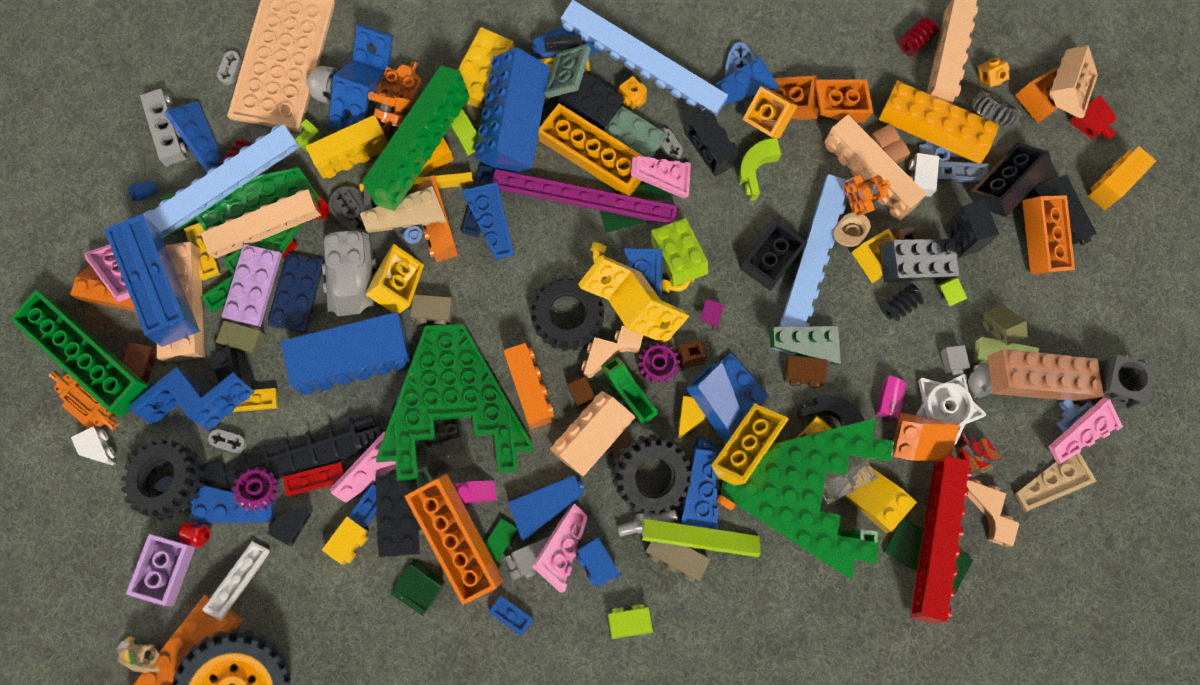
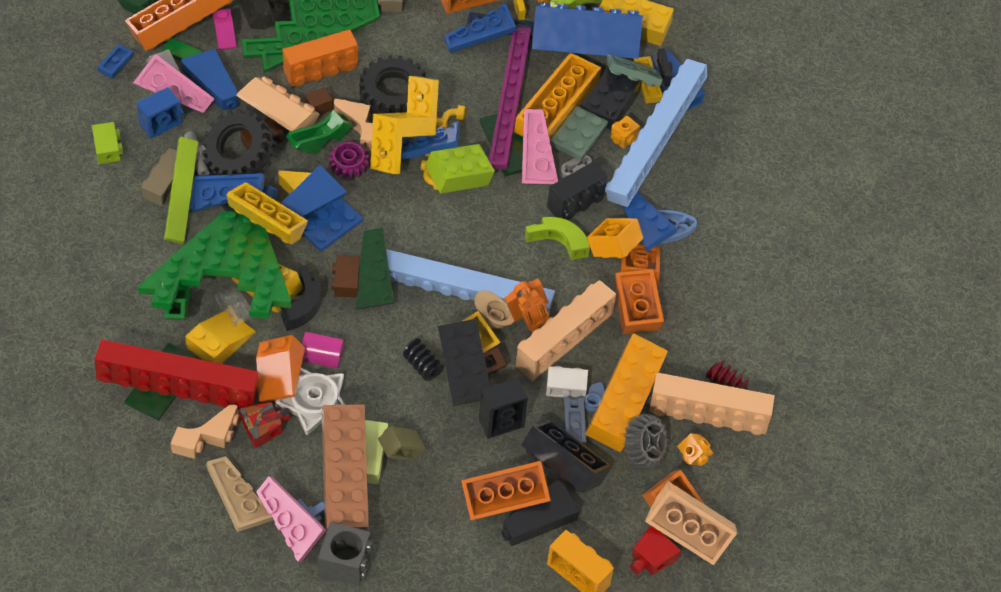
camera: 85 degrees right, 20 degrees down
reddish brown brick [676,341,707,371] -> none
magenta panel [700,299,724,330] -> none
orange tile [716,494,736,511] -> none
black brick [741,220,807,291] -> none
nougat brick [870,124,910,164] -> none
lime panel [936,277,967,306] -> none
light grey brick [941,345,970,376] -> none

